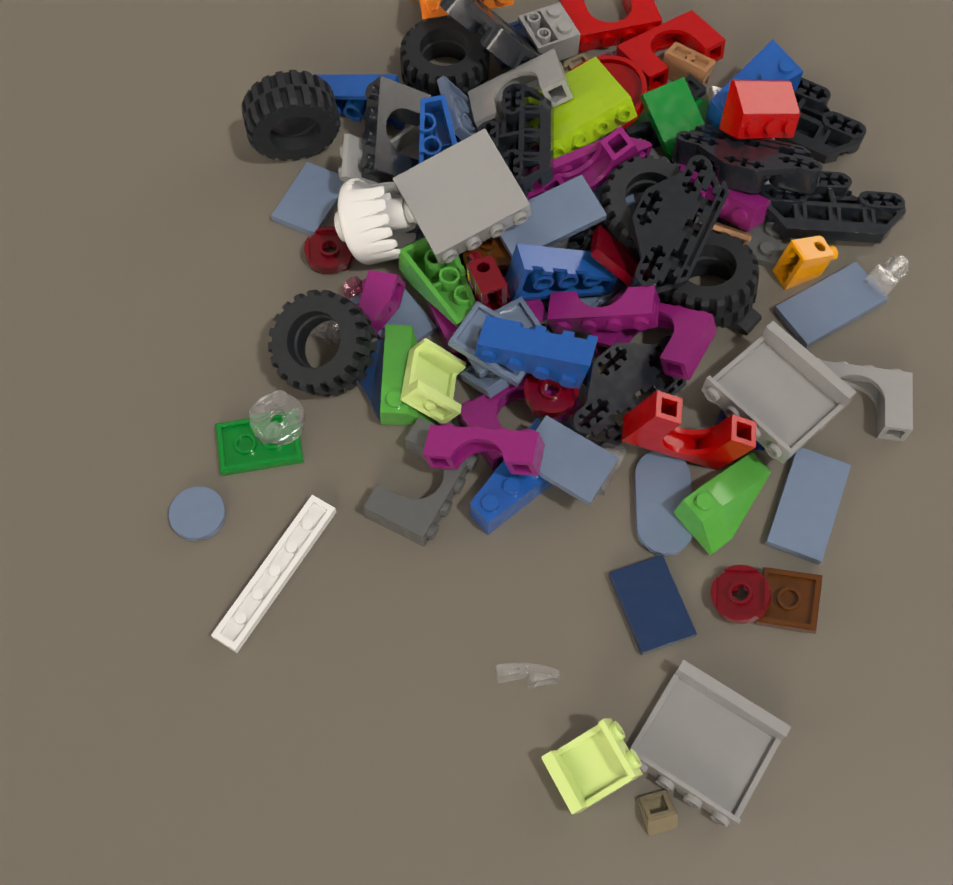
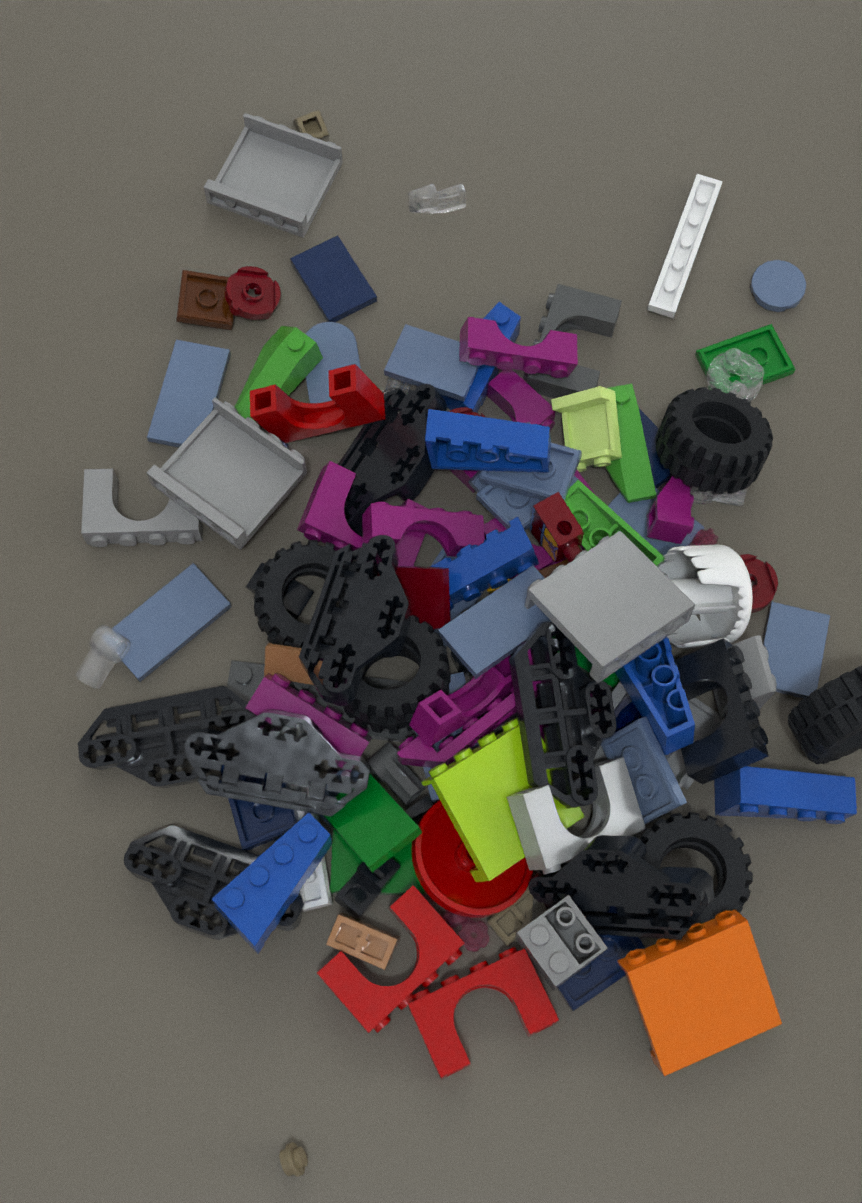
camera: 170 degrees right, 5 degrees up
yellowish green panel [541,718,643,814] -> none
red slope [719,80,800,139] -> none
light orange torso [772,236,838,290] -> none

